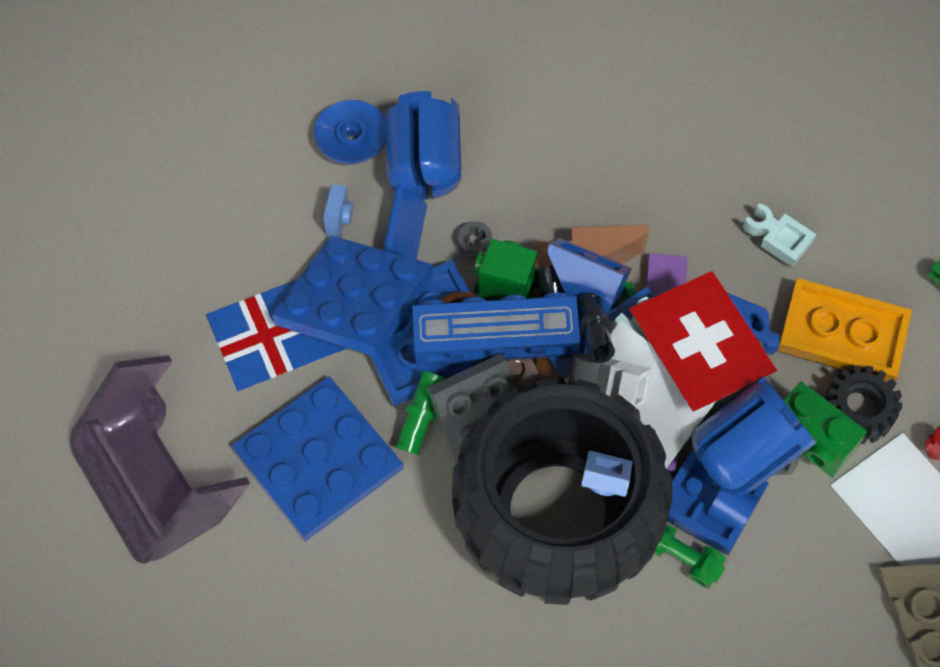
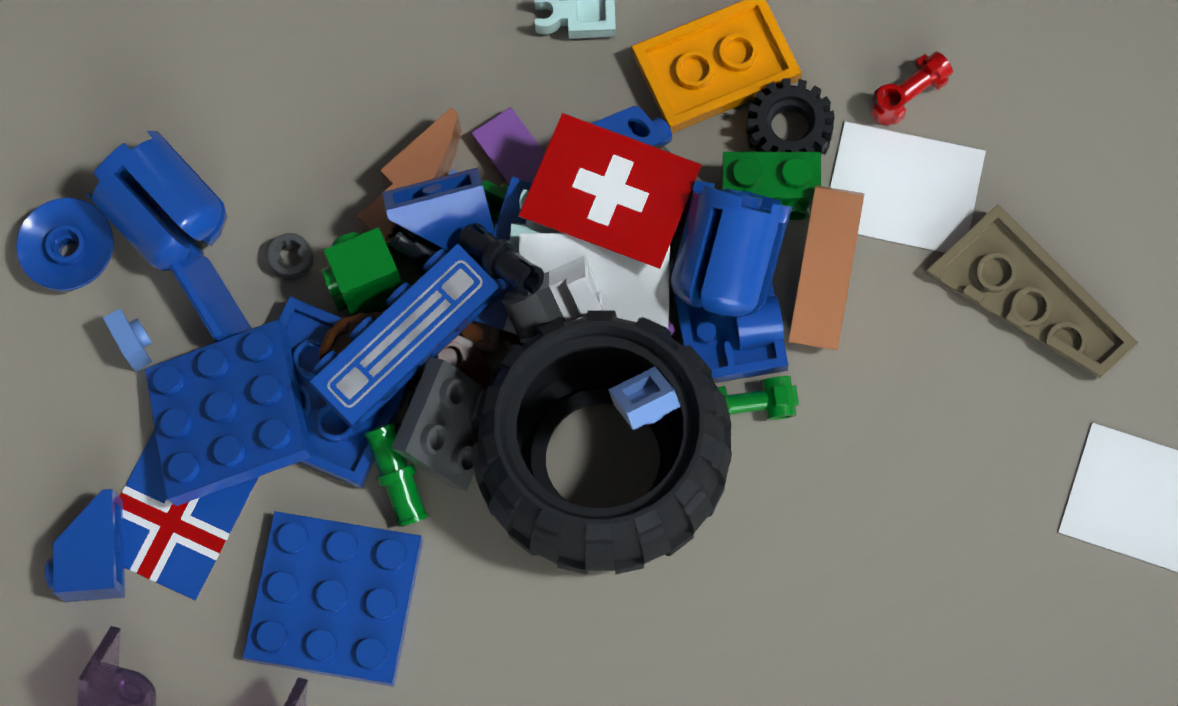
camera: 35 degrees left, 10 degrees up
none -> blue slope [45,489,125,602]
none -> nougat slope [789,185,864,350]

